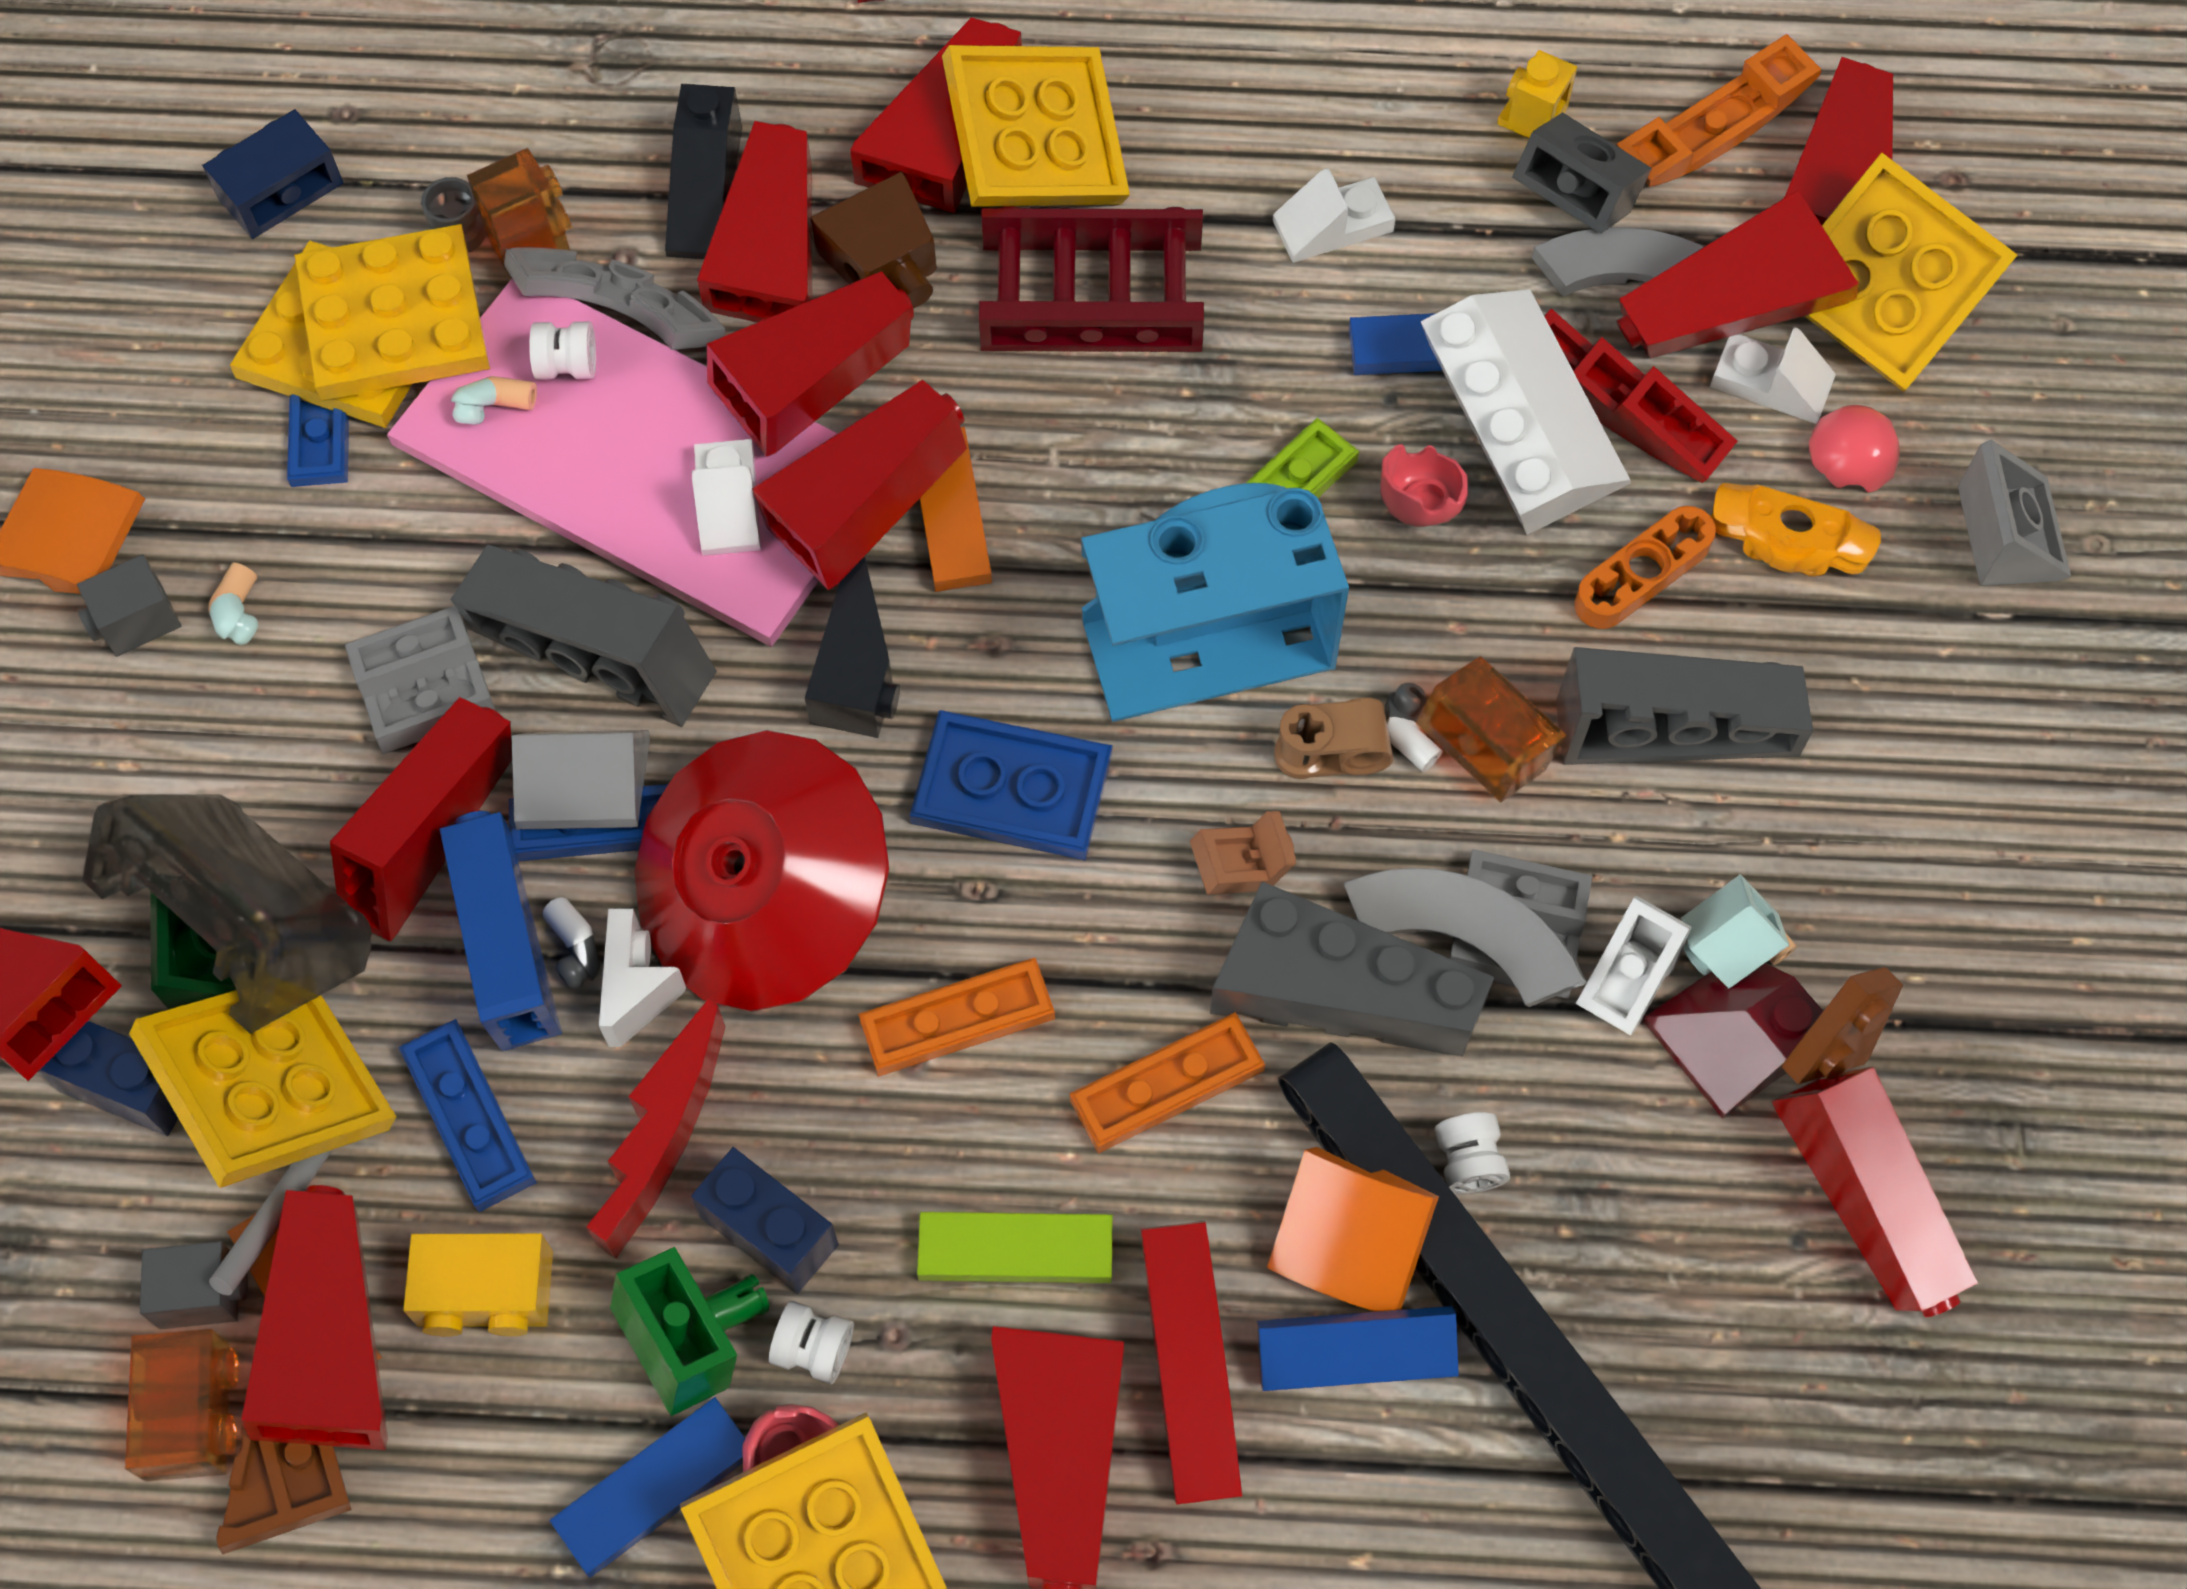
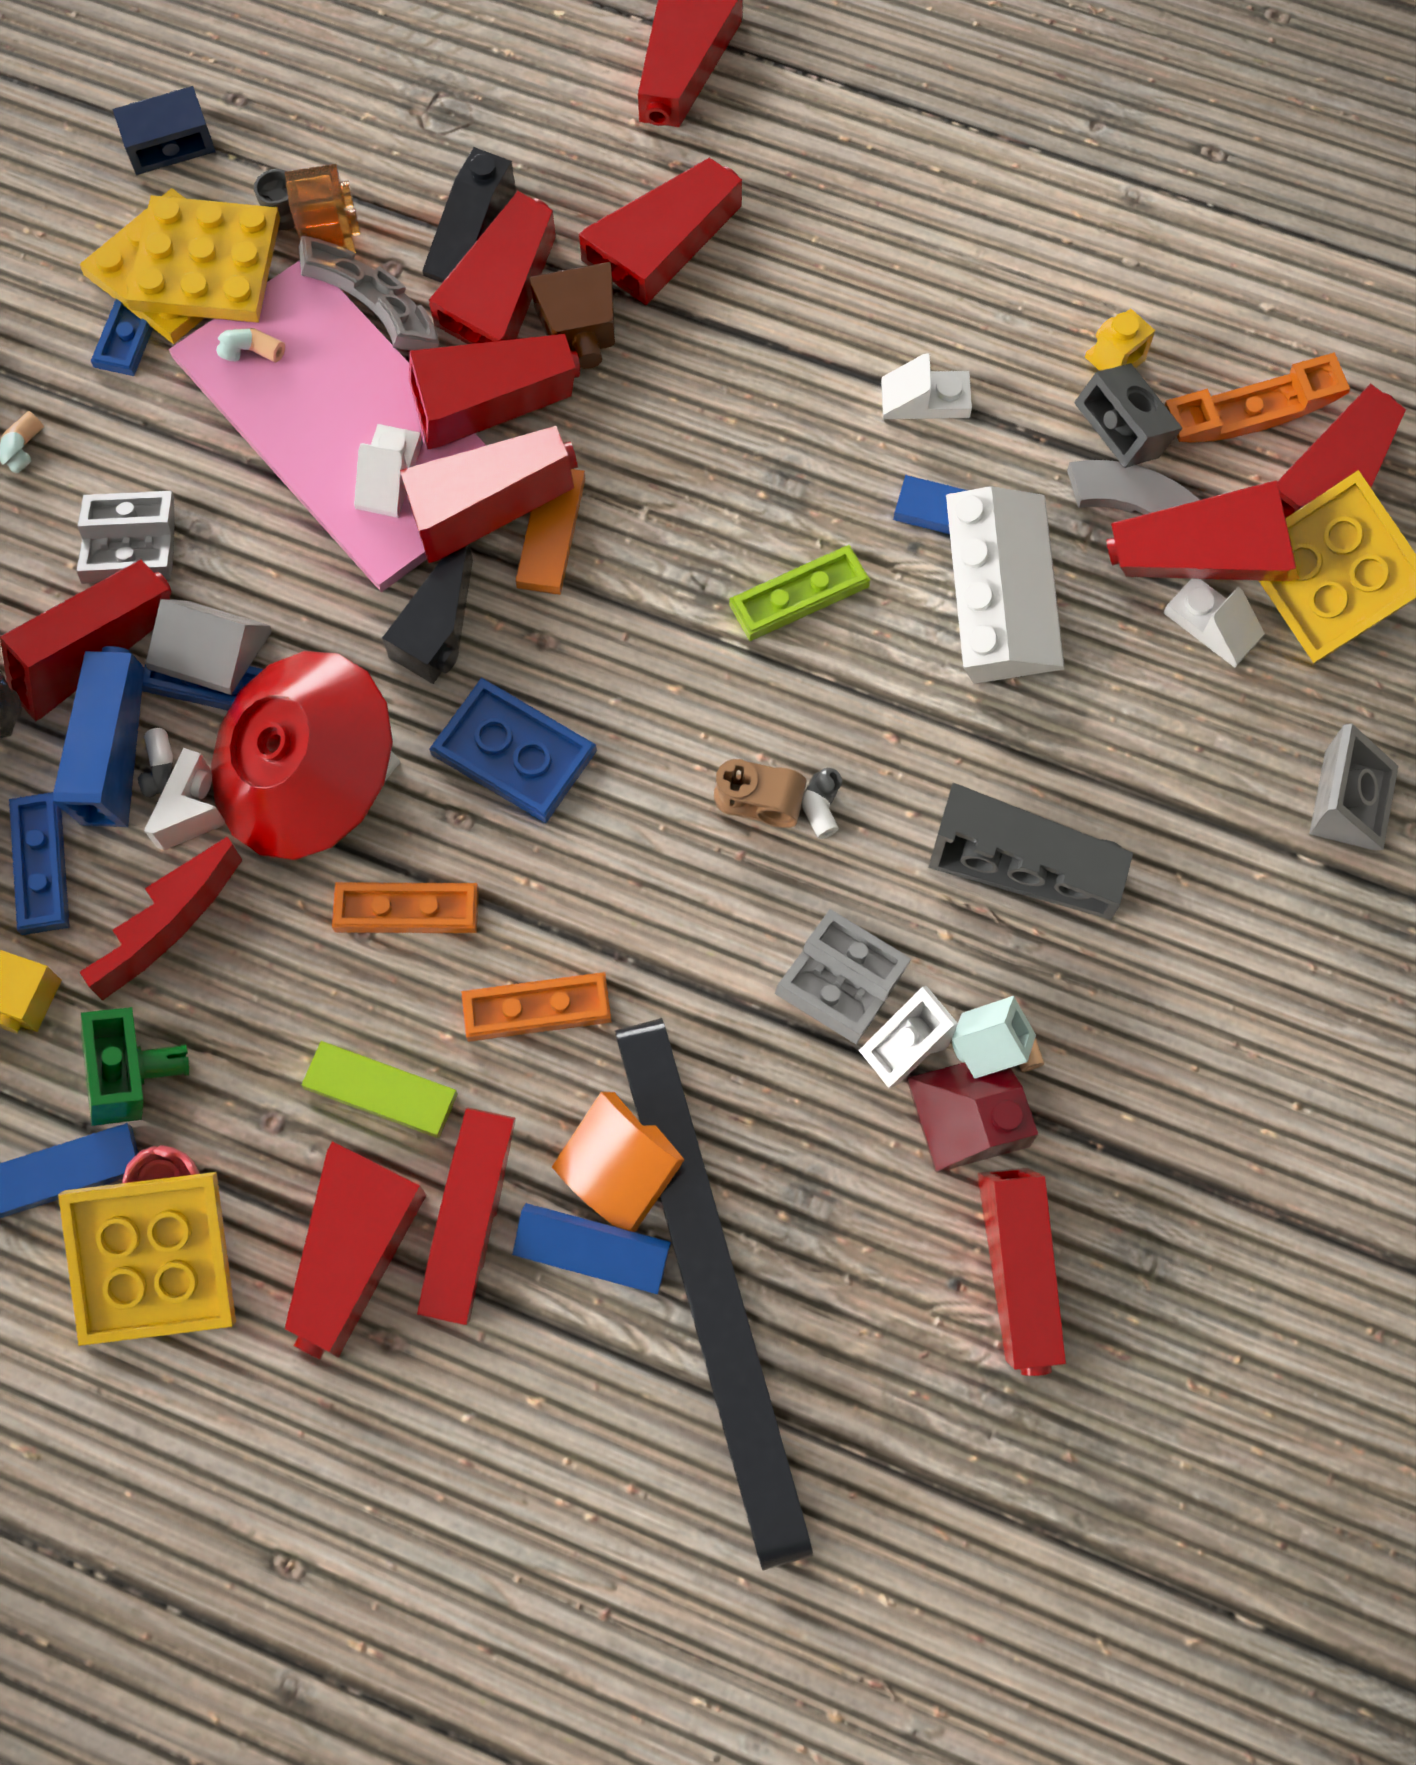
camera: 20 degrees right, 5 degrees up
dark grey wedge [450,544,717,727] -> none
white wheel [529,321,597,380] -> none
dark blue brick [691,1147,839,1294] -> none
white wheel [769,1301,854,1385] -> none
yellow plate [942,45,1130,207] -> none
dark red fence [979,206,1204,352] -> none
dark azure piece [1081,483,1349,722] -> none
nougat bracket [1190,811,1296,895] -> none
dark grey wedge [1210,882,1494,1057] -> none
light grey tile [1344,868,1587,1007] -> none
coral hair [1380,444,1468,527] -> none
clear orange brick [1415,656,1567,803] -> none
white wheel [1434,1112,1510,1194] -> none
red slope [1544,308,1738,483] -> none
orange beam [1574,506,1716,629] -> none
light orange piece [1711,483,1881,577] -> none
dark orange wing [1781,967,1903,1085] -> none
coral hair [1808,405,1900,493] -> none

